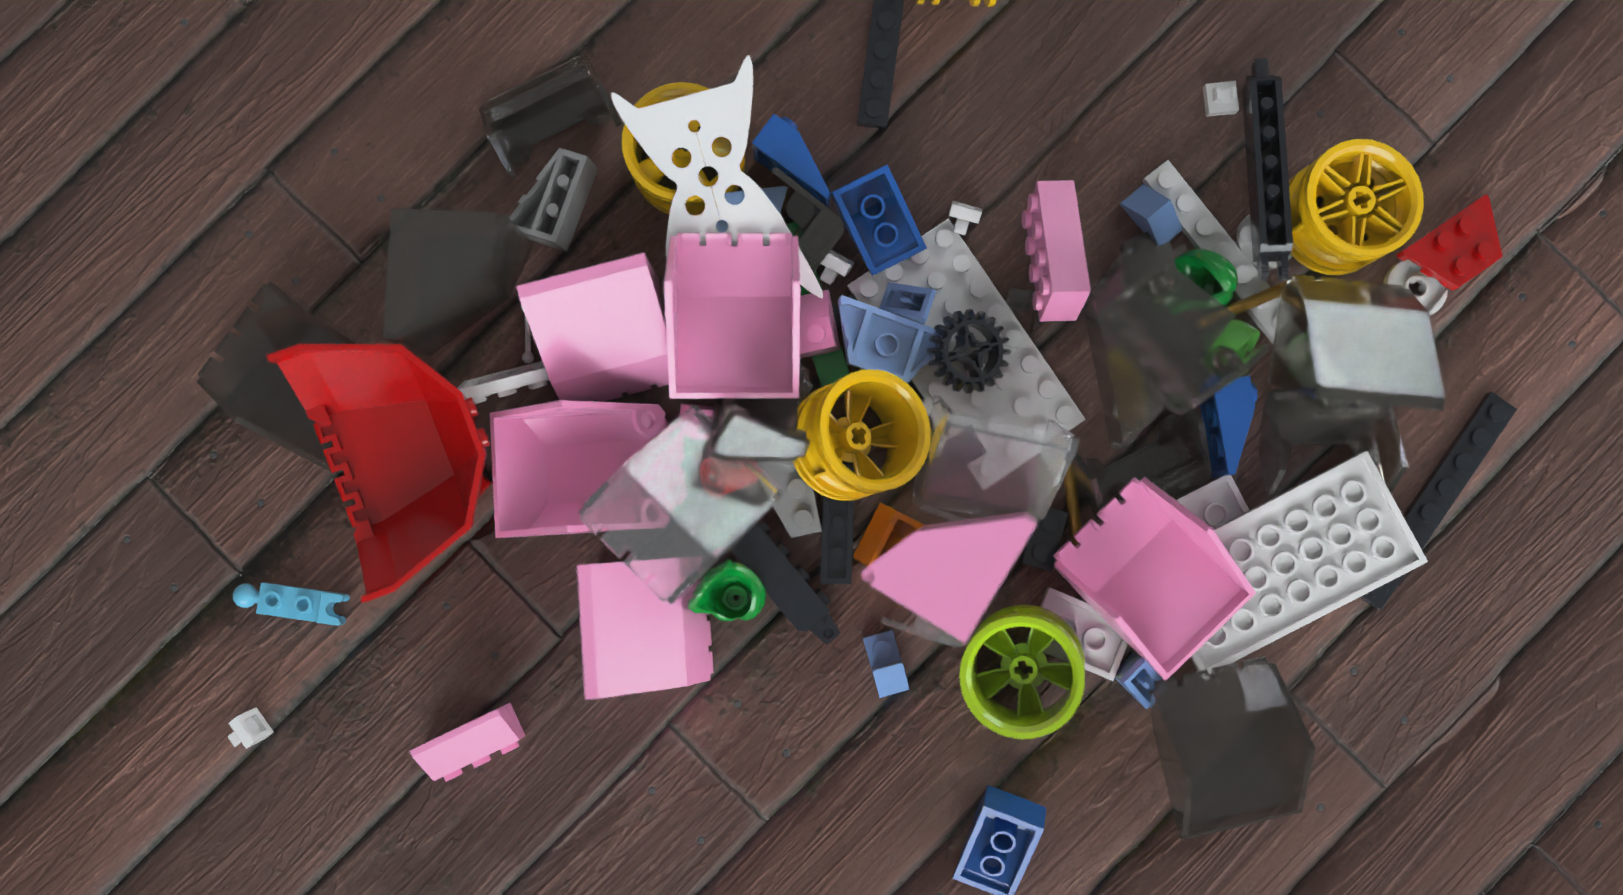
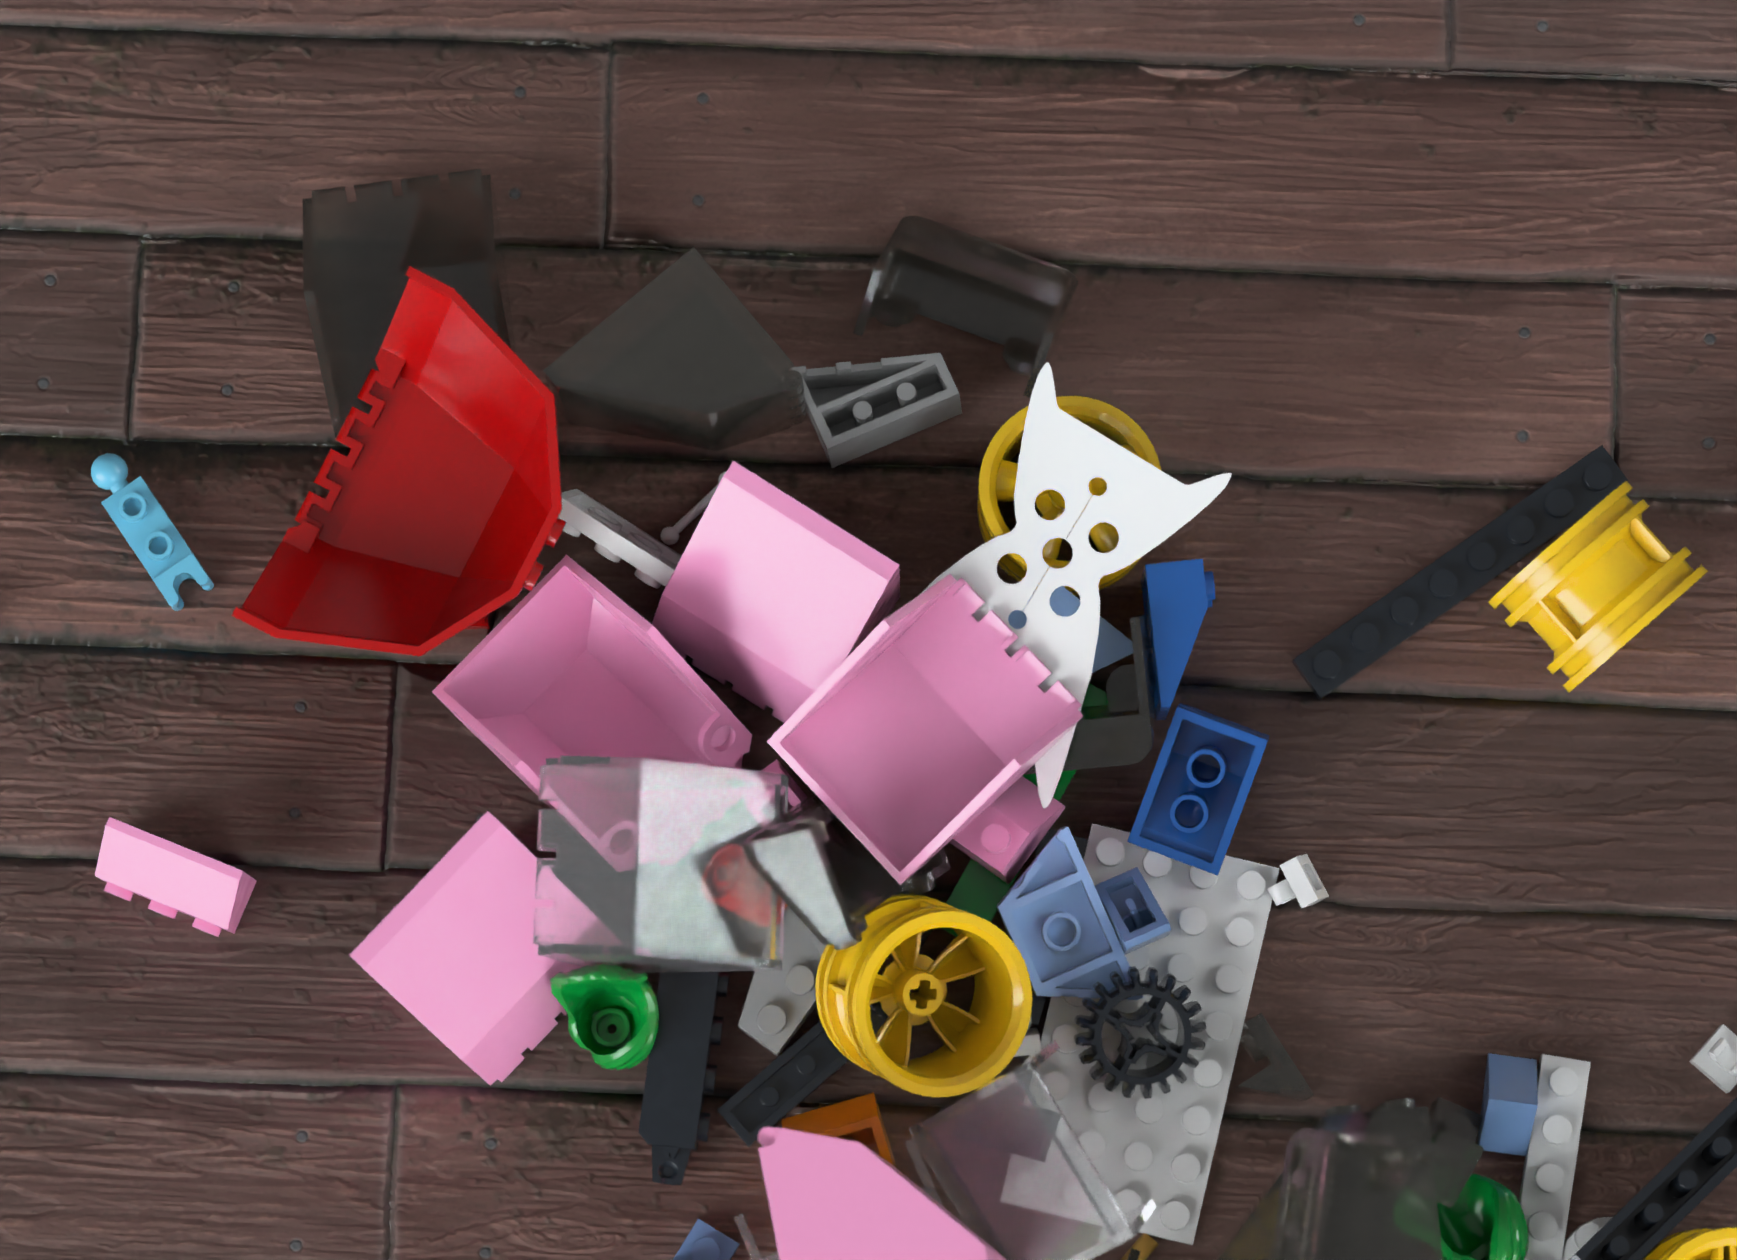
camera: 50 degrees right, 5 degrees down
white tile [818,248,854,285] -> none
bright pink brick [1022,180,1091,322] -> none

